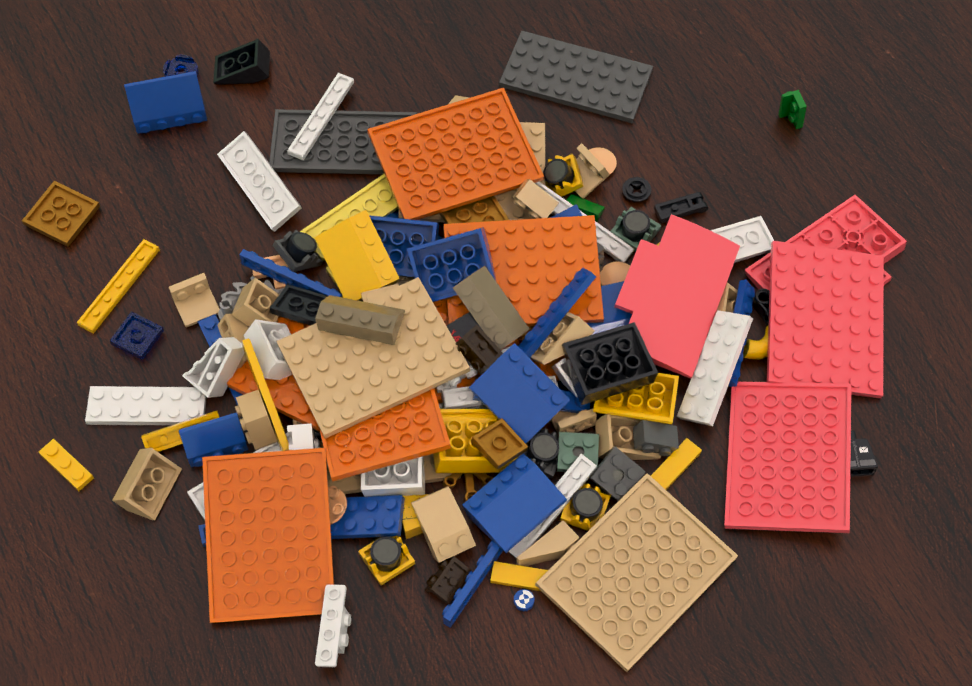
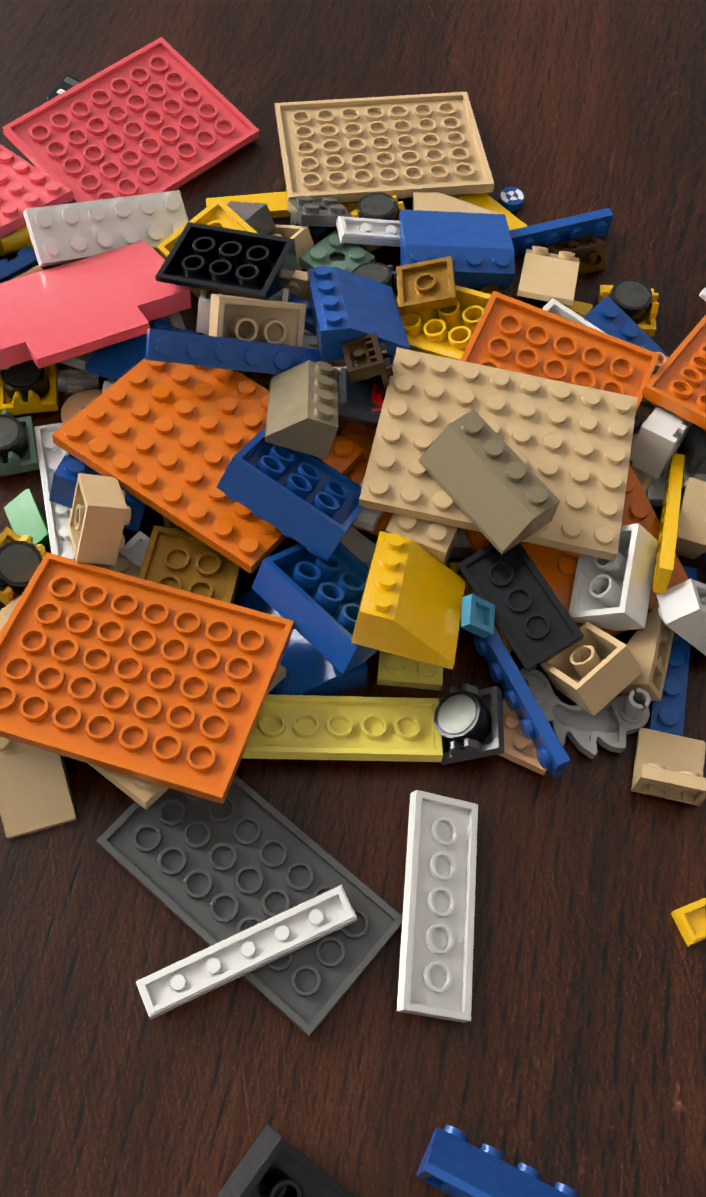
camera: 145 degrees left, 0 degrees up
none -> dark azure plate [460,594,495,638]

